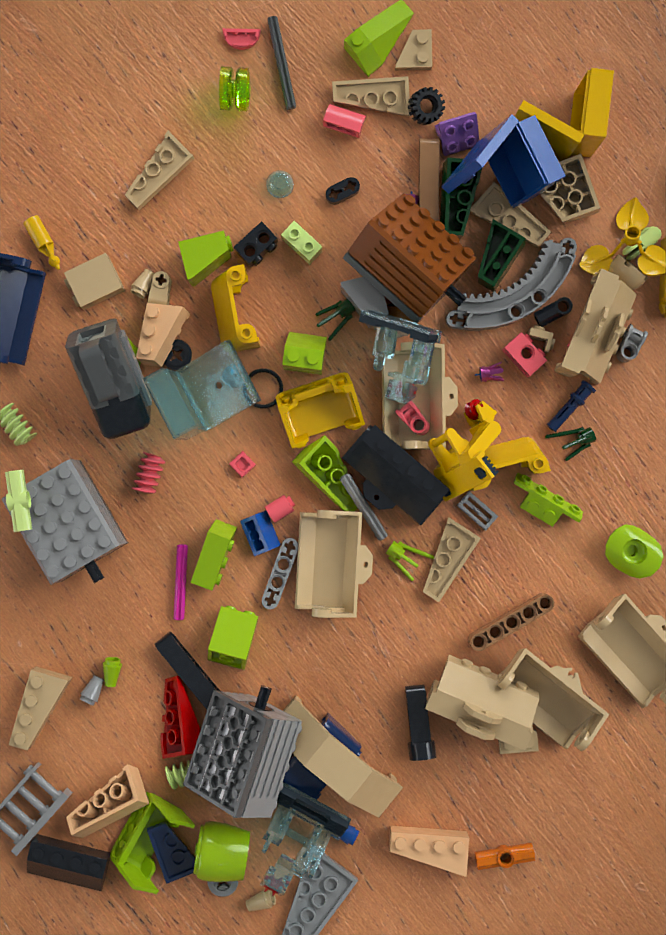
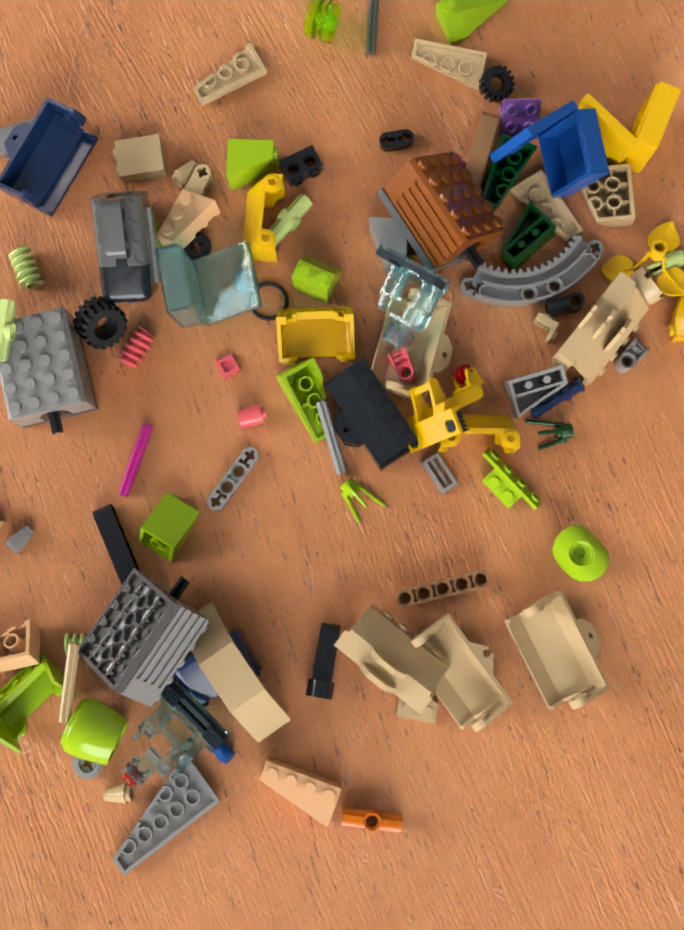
camera: 25 degrees right, 5 degrees down
yellow wheel [23,215,60,270] -> none
lime cone [103,657,122,687] -> none
dark blue wing [147,821,196,884] -> none
red wedge [160,676,201,759] -> none
lime wedge [191,519,237,591] -> none
blue brick [240,510,281,557] -> none
clear light blue piece [266,170,294,198] -> none
yellowish green brick [281,221,323,265] -> none
tan piece [295,510,373,618] -> none
dark green plant [315,299,356,341] -> none
coral brick [323,104,366,138] -> none
tan wing [395,29,432,70] -> none
tan wing [423,517,481,602] -> none
flat silver piece [475,361,504,382] -> none
coral brick [502,332,547,378] -> none
none -> tan axle [59,642,80,723]
none -> black tyre [73,296,127,350]
none -> yellowish green piece [269,193,313,247]
none -> light grey wedge [503,365,568,418]

